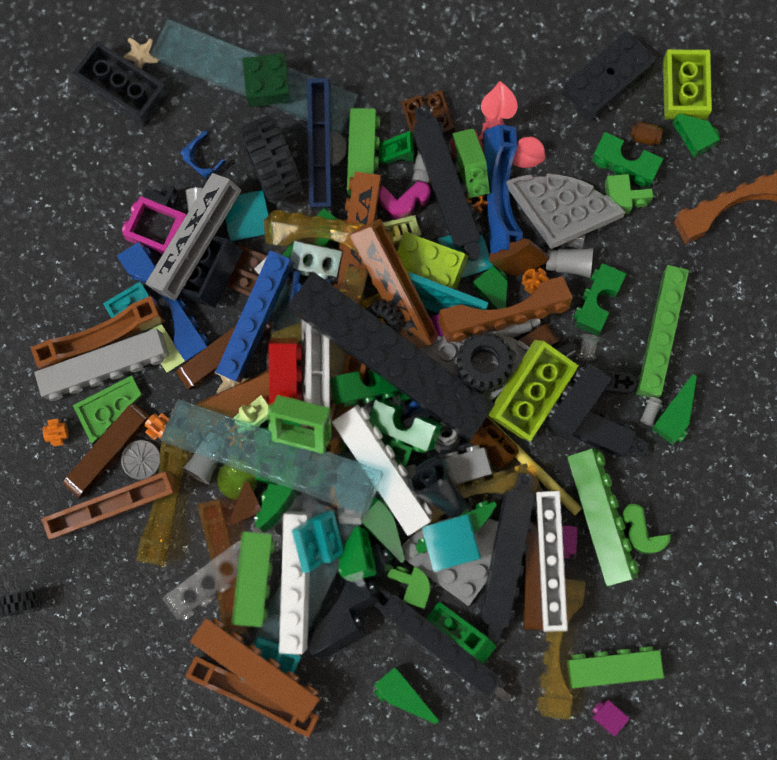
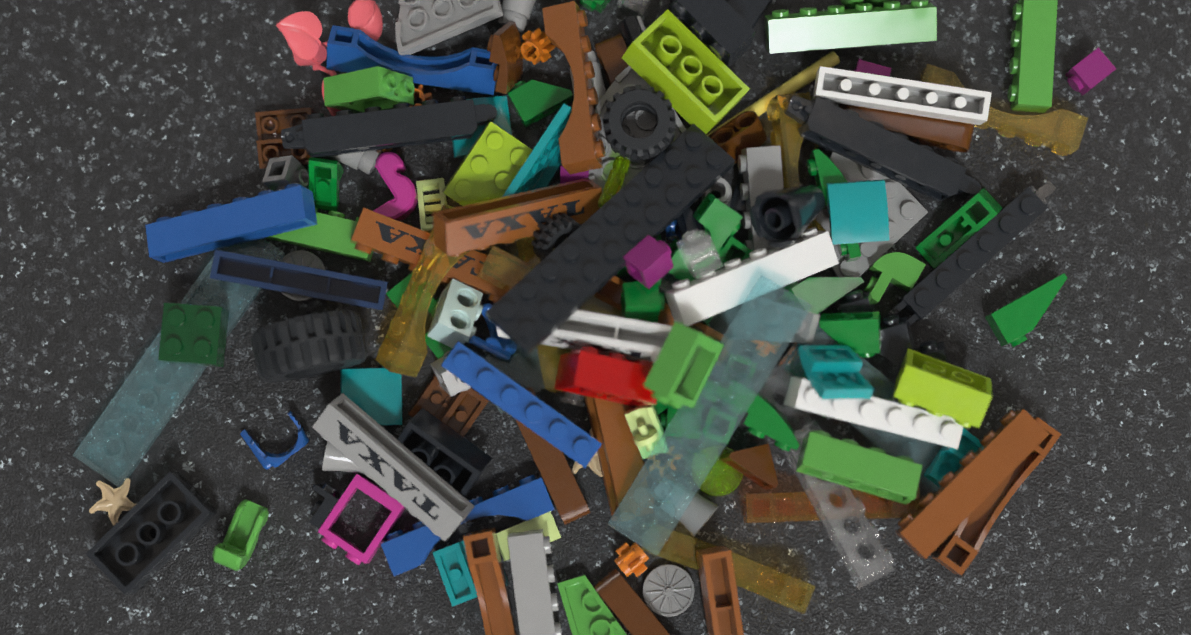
camera: 85 degrees left, 5 degrees up
none -> blue brick [145,183,317,263]
none -> bright green animal [213,499,269,571]
none -> flat silver brick [262,155,309,191]
none -> clear neon green axle [598,156,630,208]
none -> magenta brick [623,235,674,289]
none -> clear brick [676,229,723,279]
none -> lime brick [894,349,992,428]

